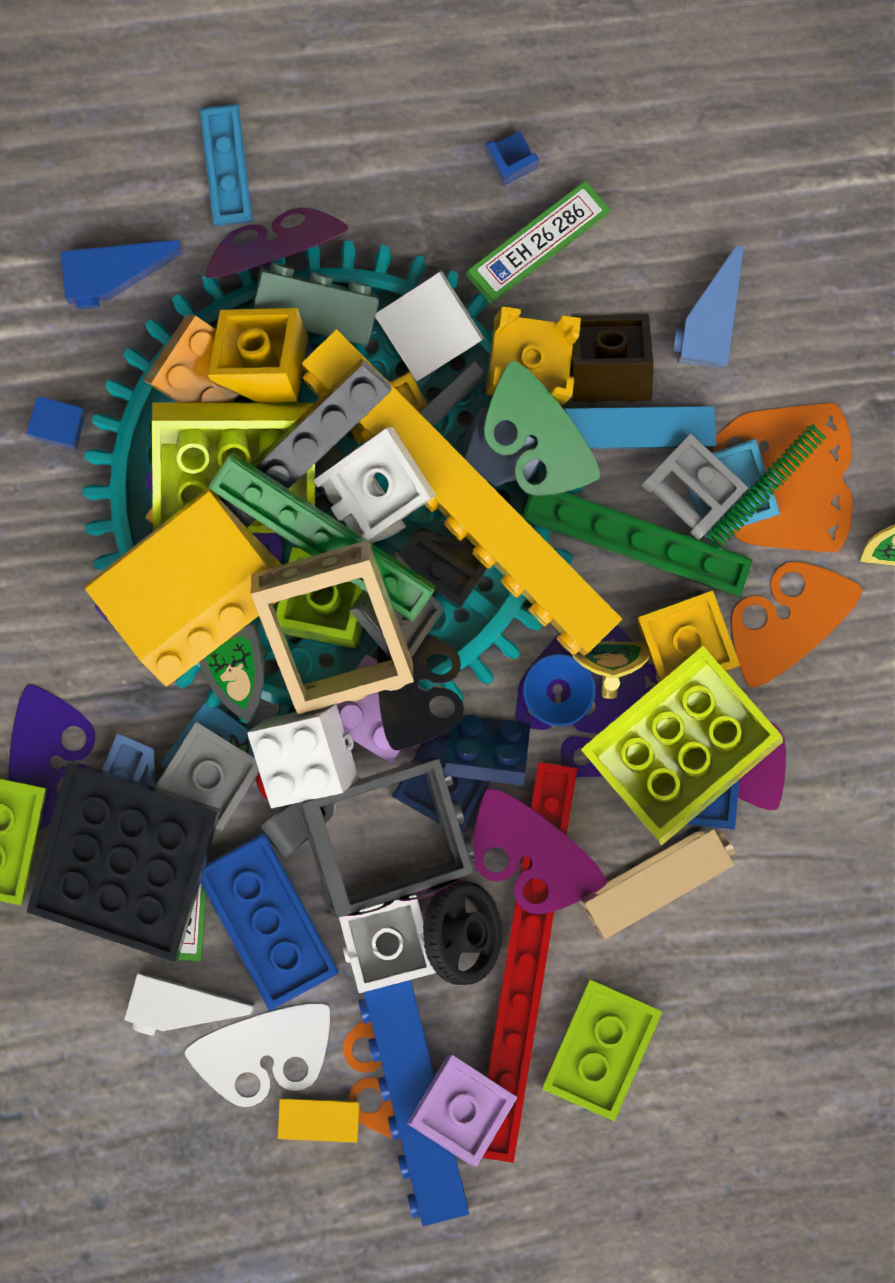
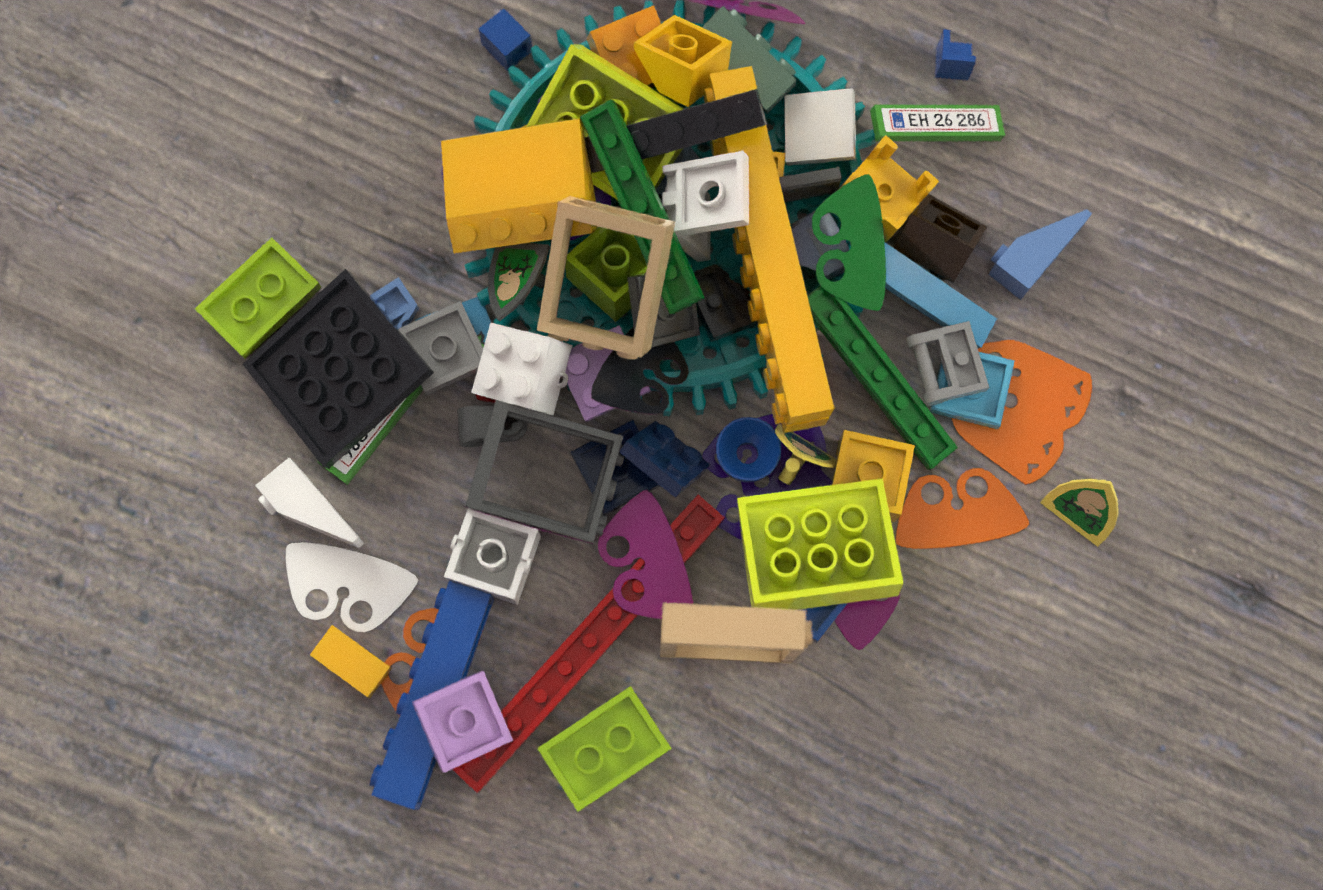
camera: 30 degrees right, 10 degrees down
dark purple piece [8,685,95,830] -> none
blue tile [200,833,339,1011] -> none
black wheel [423,881,502,985] -> none
green piece [707,424,826,550] -> none

